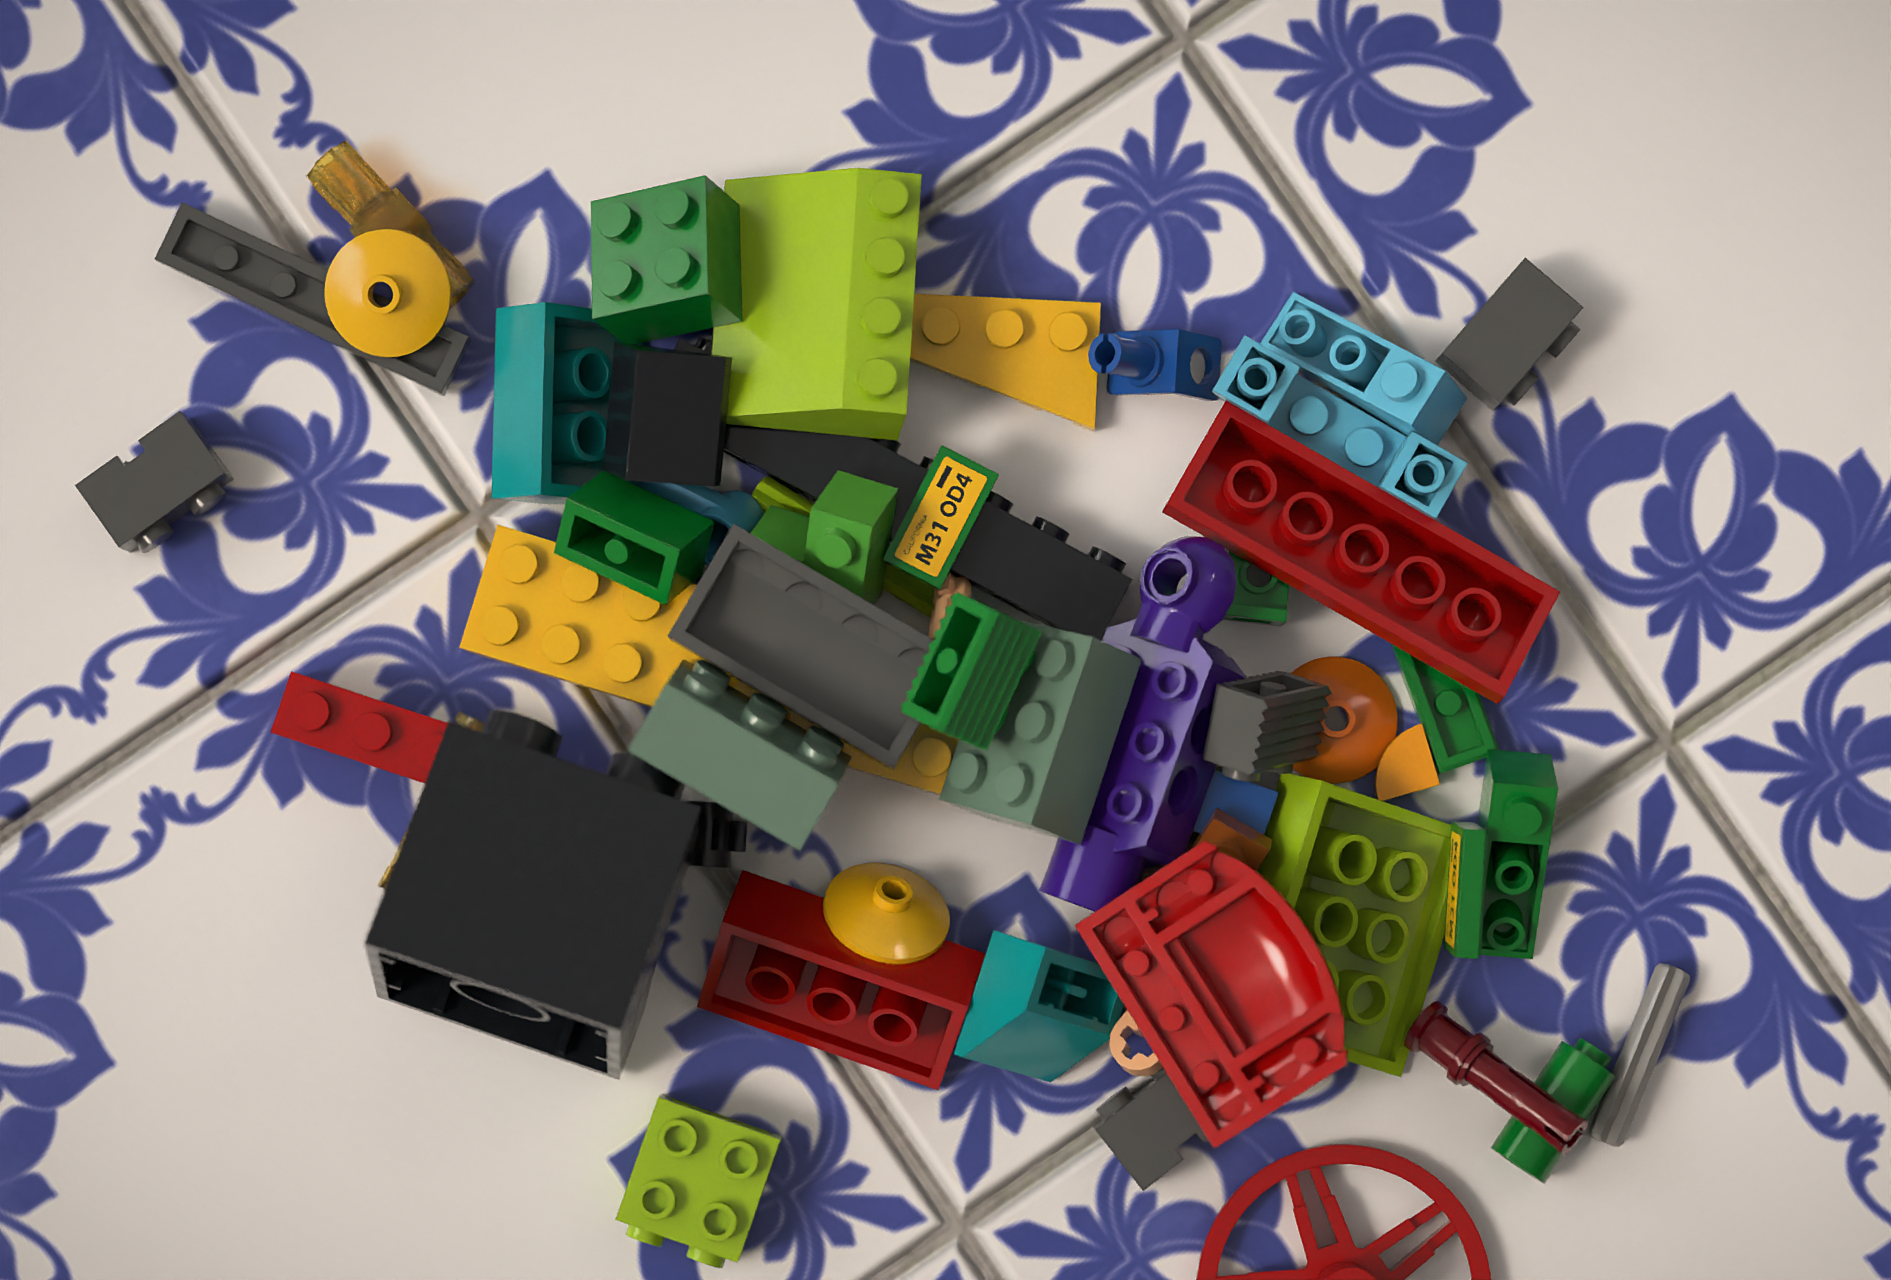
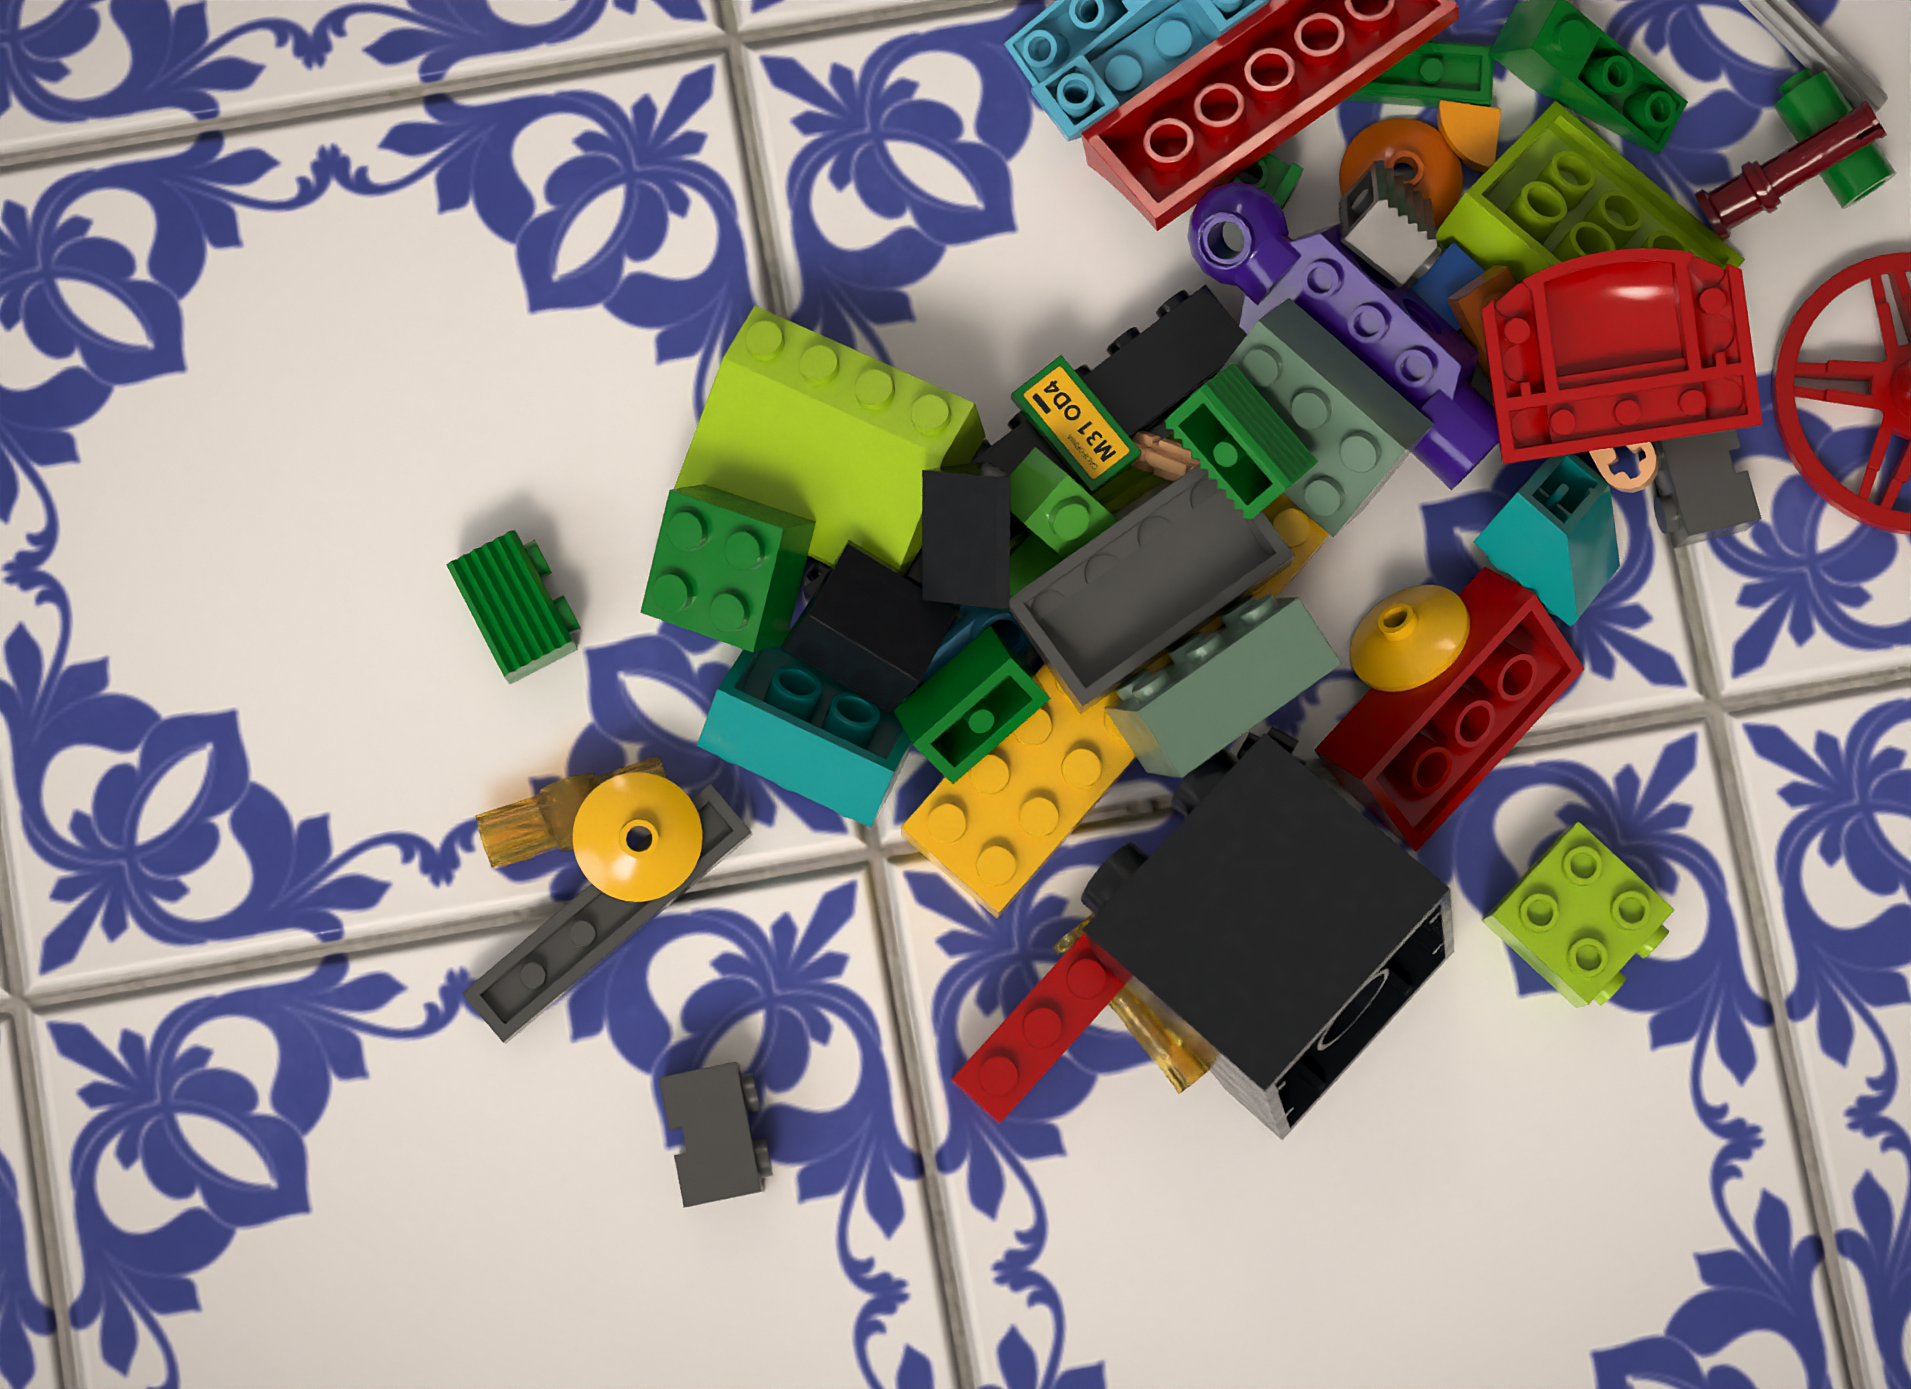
camera: 70 degrees left, 5 degrees down
yellow wing [910,293,1101,432] -> none
blue bracket [1088,329,1222,401] -> none
green tile [1444,821,1488,959] -> none
none -> green brick [446,530,581,684]
none -> black slope [922,462,1010,609]

